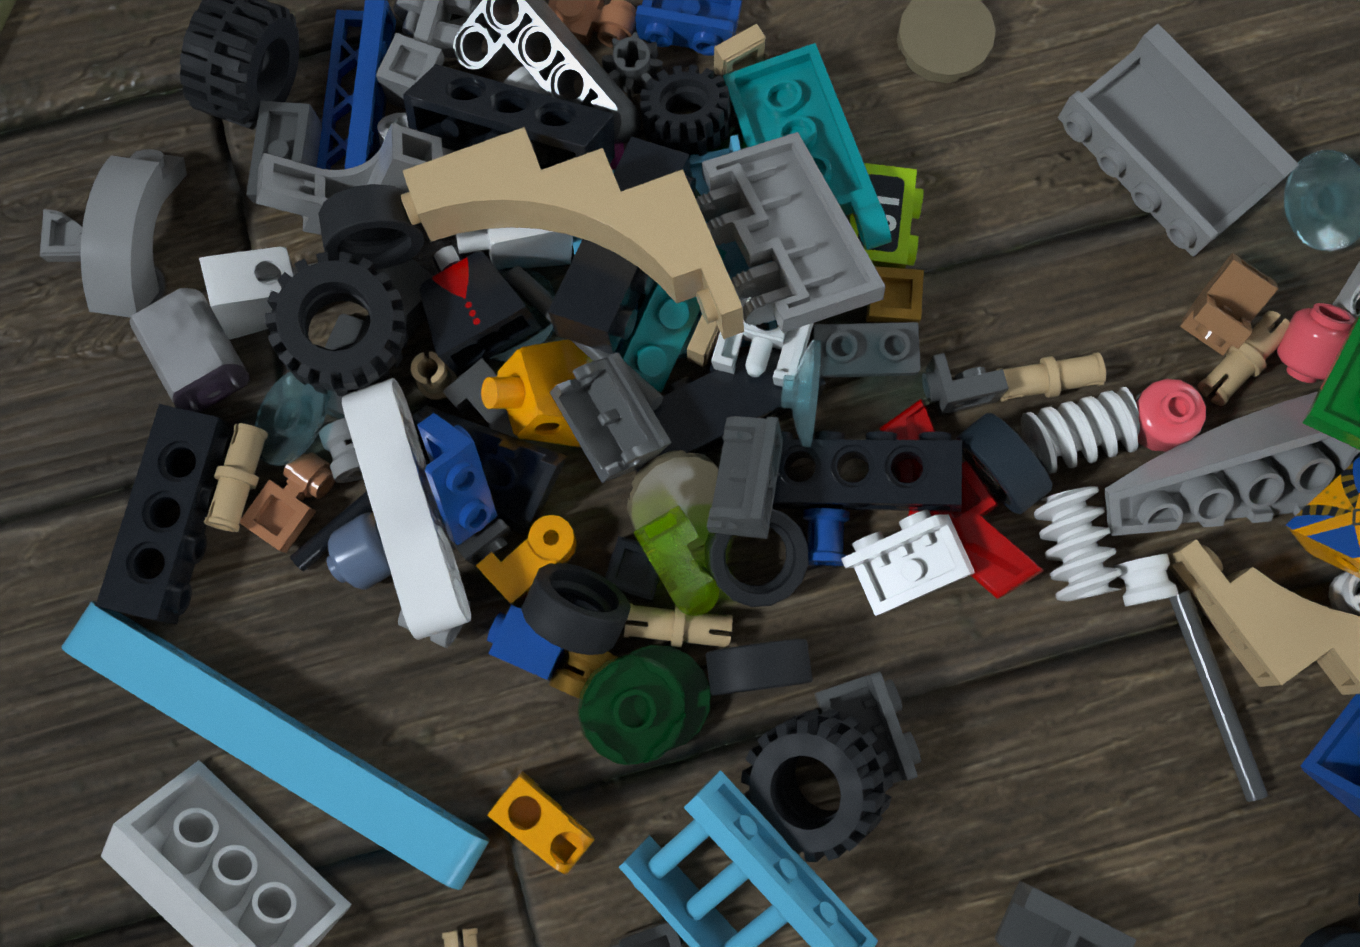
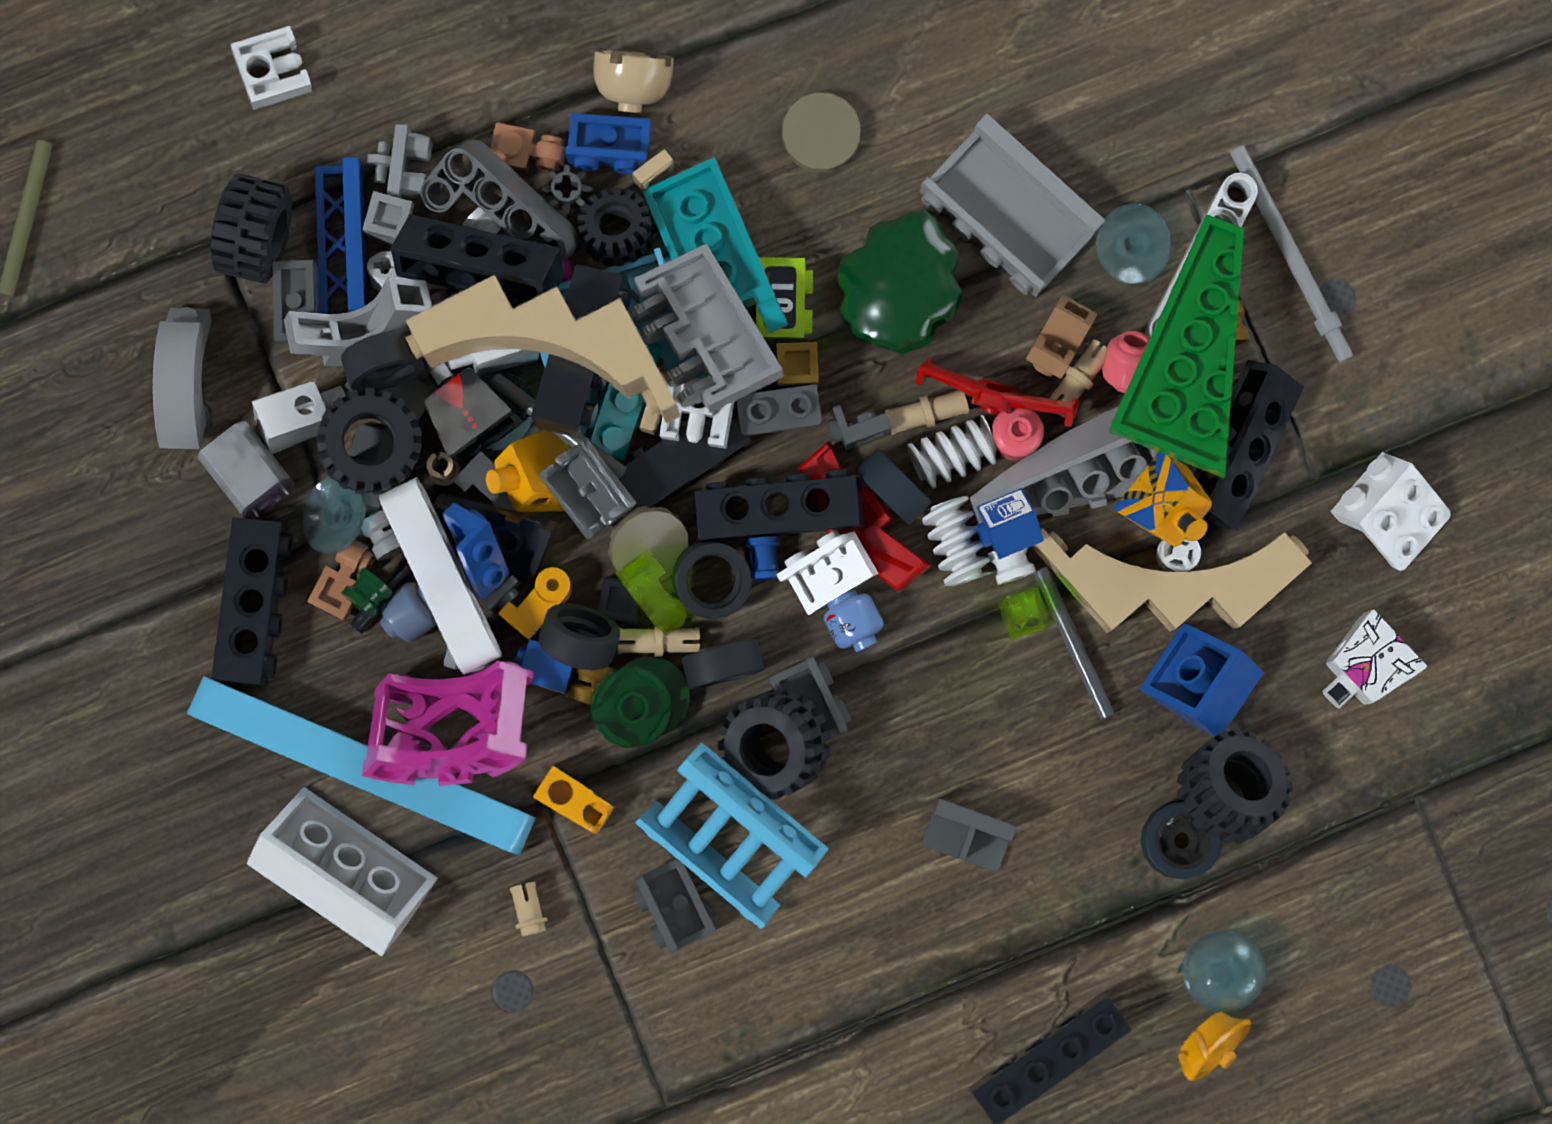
camera: 15 degrees left, 5 degrees up
light grey tile [40,209,82,262] -> none
tan pin [204,423,268,532] -> none
dark grey hinge [707,416,783,539] -> none
clear light blue dish [781,339,821,448] -> none
none -> dark green wheel [341,567,393,619]
none -> dark pink fence [361,661,534,786]
none -> medium blue head [823,589,884,653]
none -> dark green piece [837,211,963,355]
none -> red plate [916,357,1079,427]
none -> blue brick [975,488,1044,559]
none -> clear neon green leg [998,587,1048,641]

